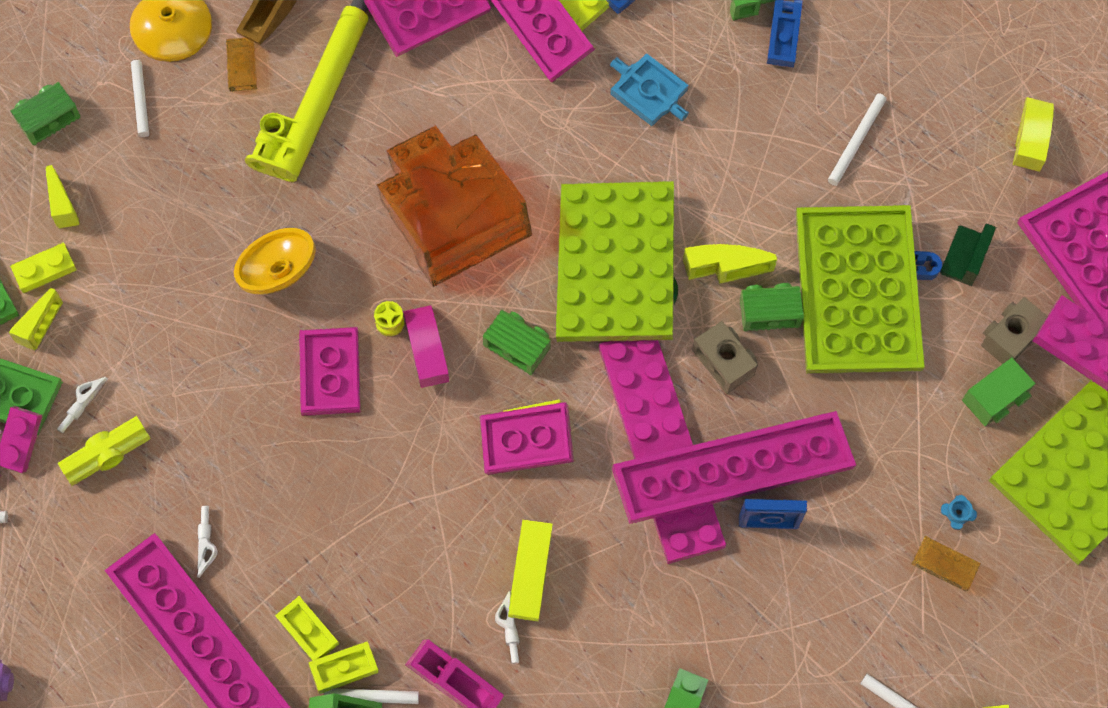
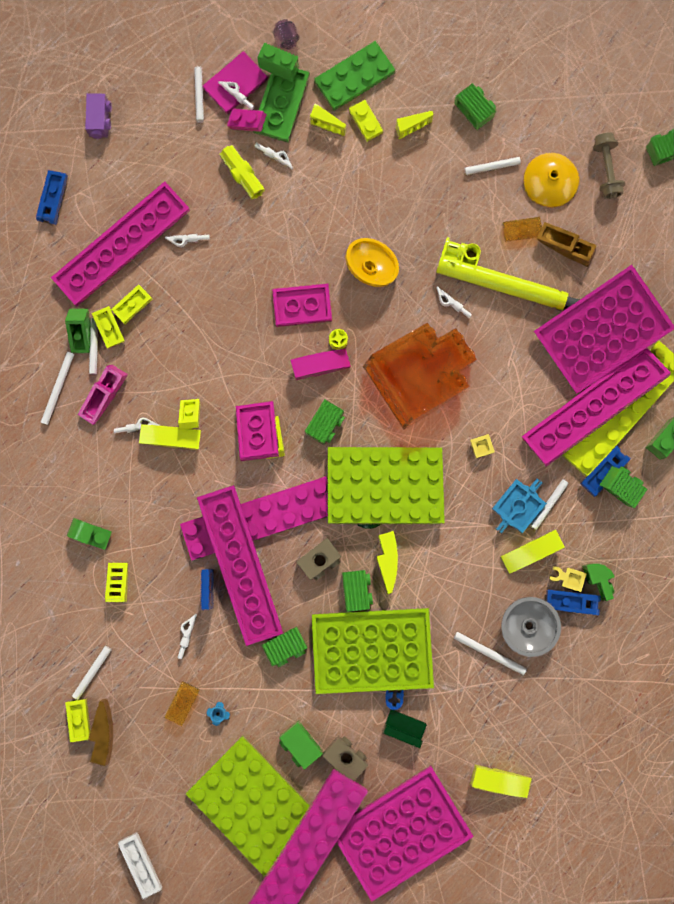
camera: 90 degrees right, 15 degrees up
none -> pearl gold slope [88,699,113,766]
none -> neon yellow slope [105,563,128,602]
none -> white hand [177,614,197,659]
none -> neon yellow plate [178,399,200,429]
none -> bright green brick [262,626,308,667]
none -> white hand [436,286,472,318]
none -> light yellow plate [470,434,495,458]
none -> neon yellow slope [500,530,565,574]
none -> light grey dish [501,597,561,657]
none -> white bar [530,479,569,530]
none -> light yellow plate [550,566,587,593]

